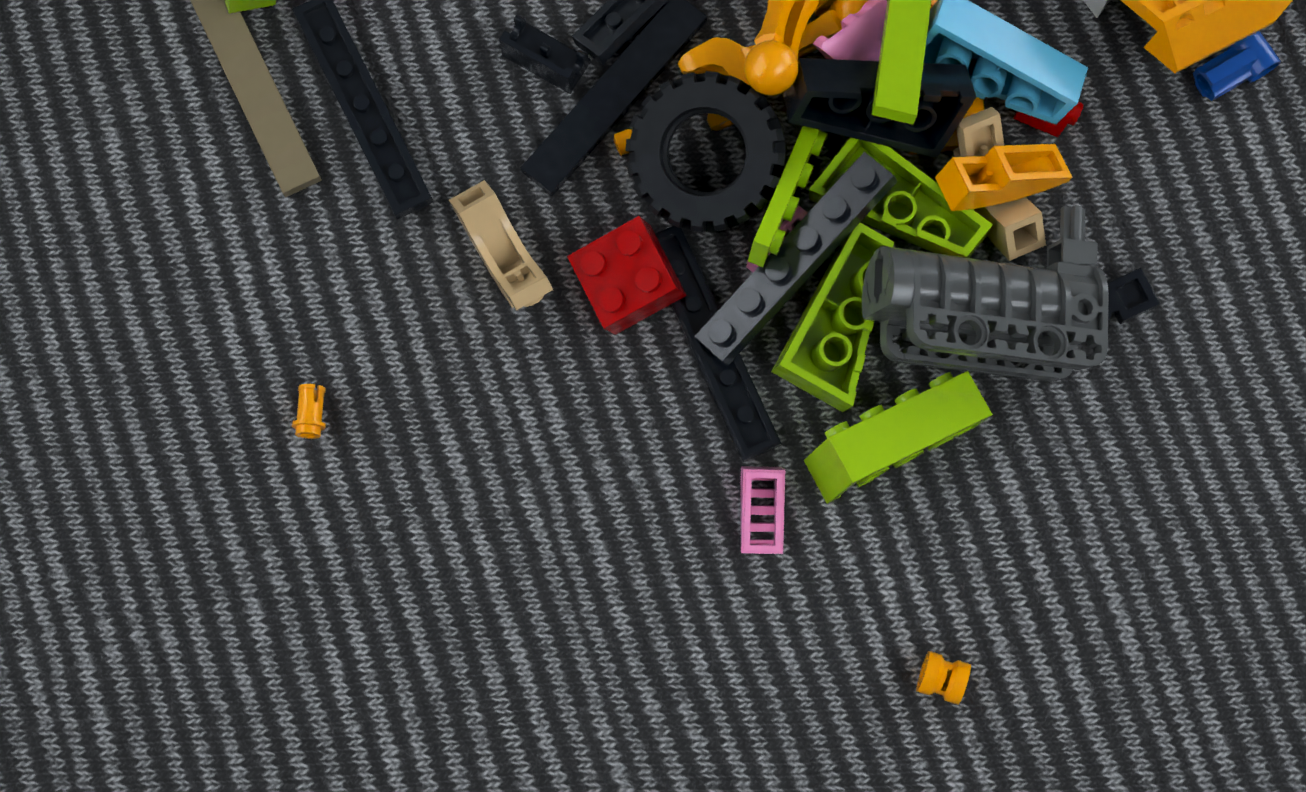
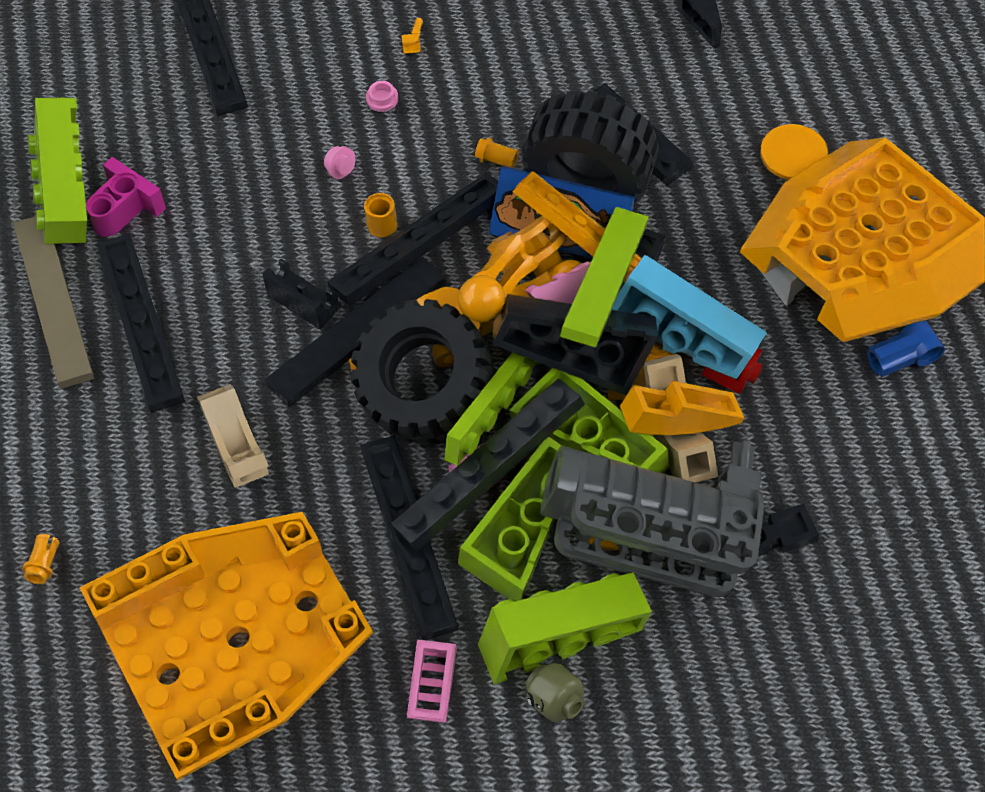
camera: 10 degrees right, 20 degrees down
red brick [567,216,687,335] -> none
none -> light orange wedge [79,512,373,781]
none -> olive head [526,663,584,722]

